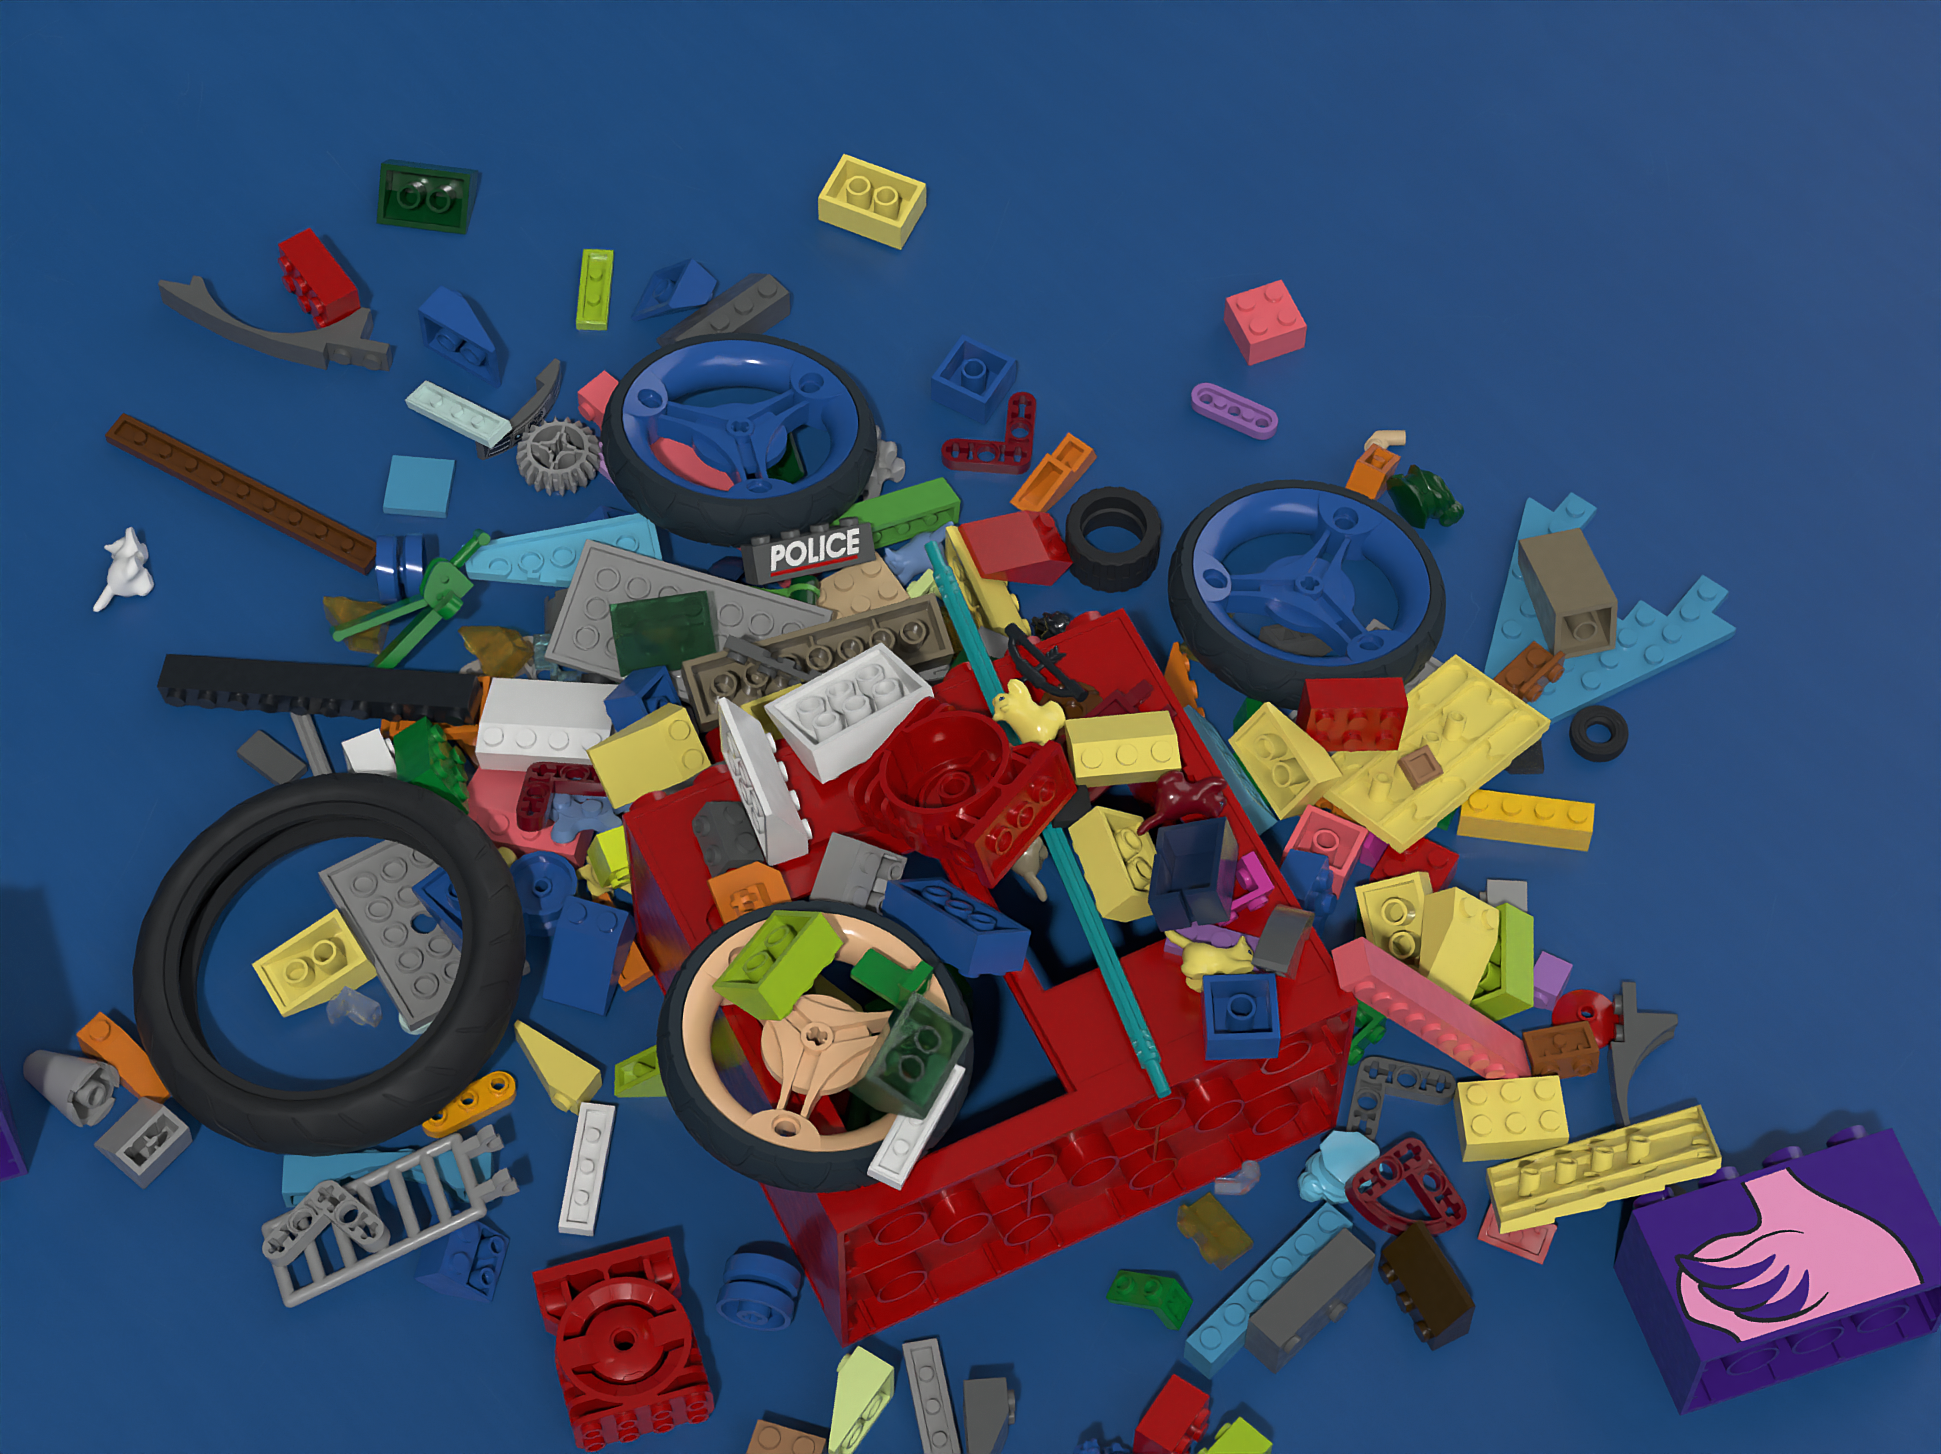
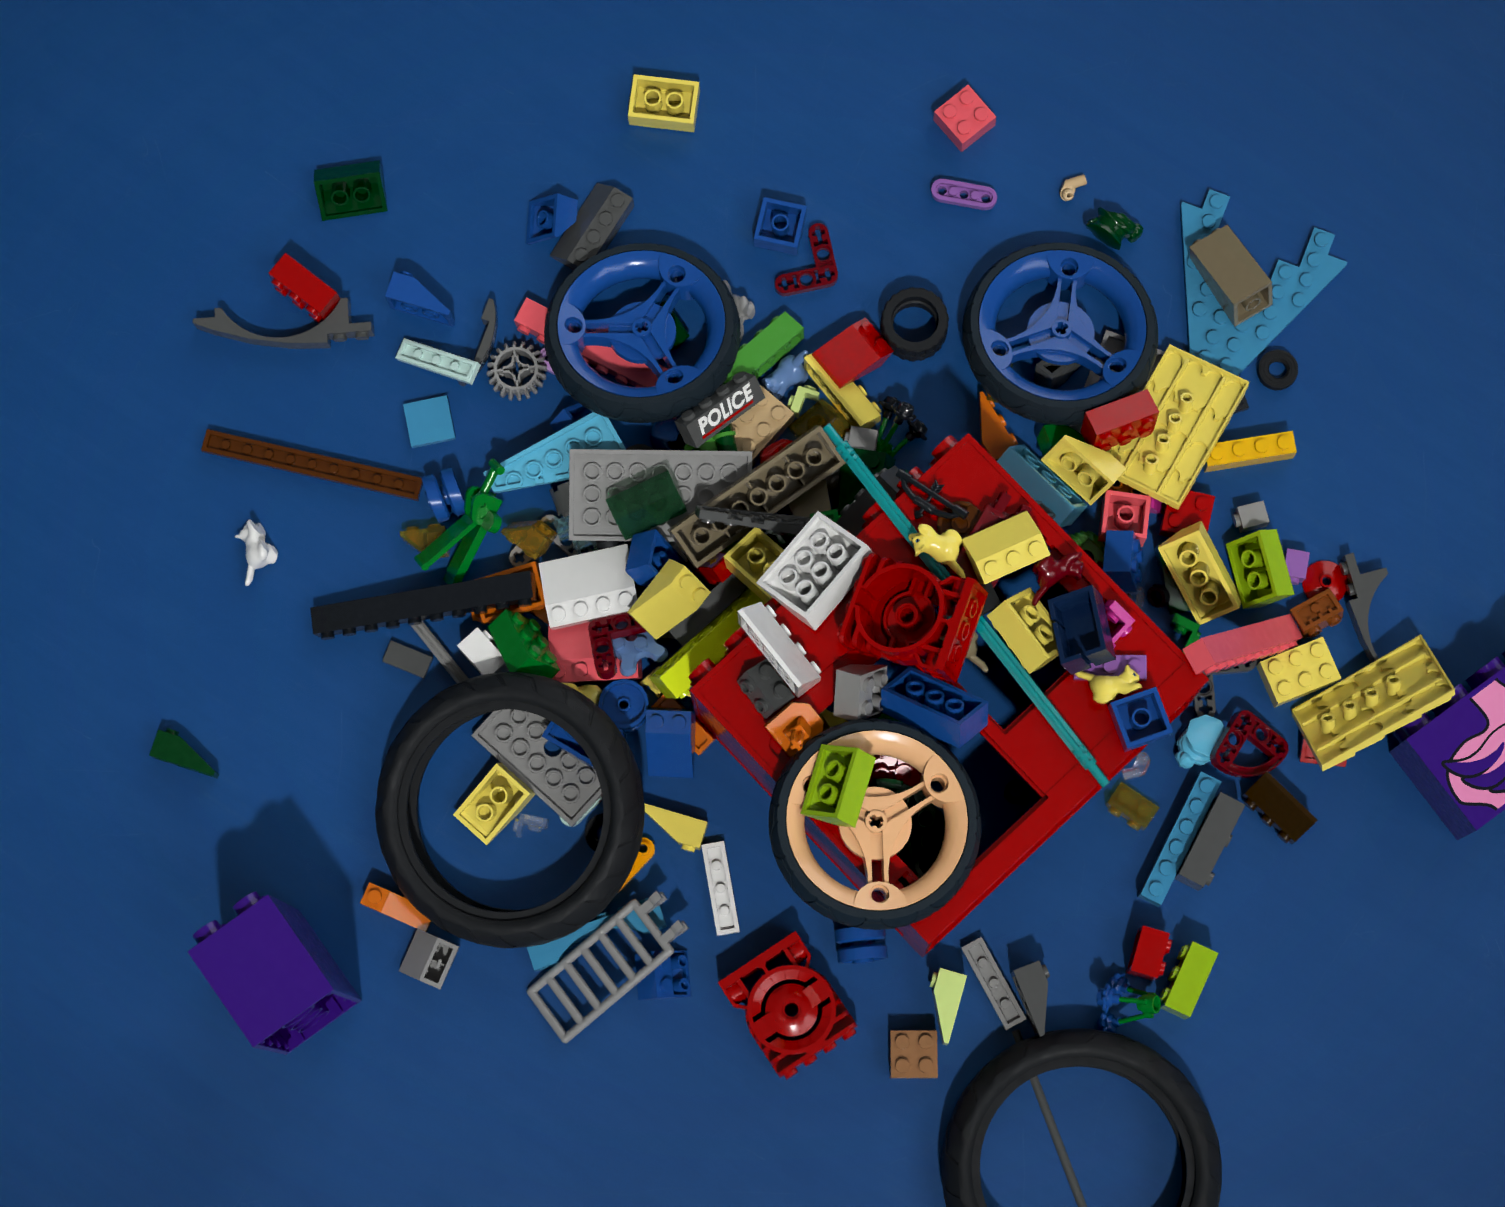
camera: 10 degrees left, 20 degrees up
light grey cone [23,1050,120,1127] -> none
light grey beam [262,1180,390,1267] -> none
lime tile [576,249,614,330] -> none
lime slope [614,1045,667,1098] -> none
clear green slope [848,991,973,1120] -> none
green bracket [850,949,934,1015] -> none
white tile [867,1053,966,1190] -> none
orange slope [1010,432,1097,513] -> none
green bracket [1106,1270,1193,1331] -> none
dark grey slope [1251,904,1315,980] -> none
orange brick [1345,443,1401,501] -> none
medium nougat tile [1397,745,1444,790] -> none
light yellow slope [1419,887,1499,1005] -> none
dark orange bracket [1493,641,1566,703] -> none

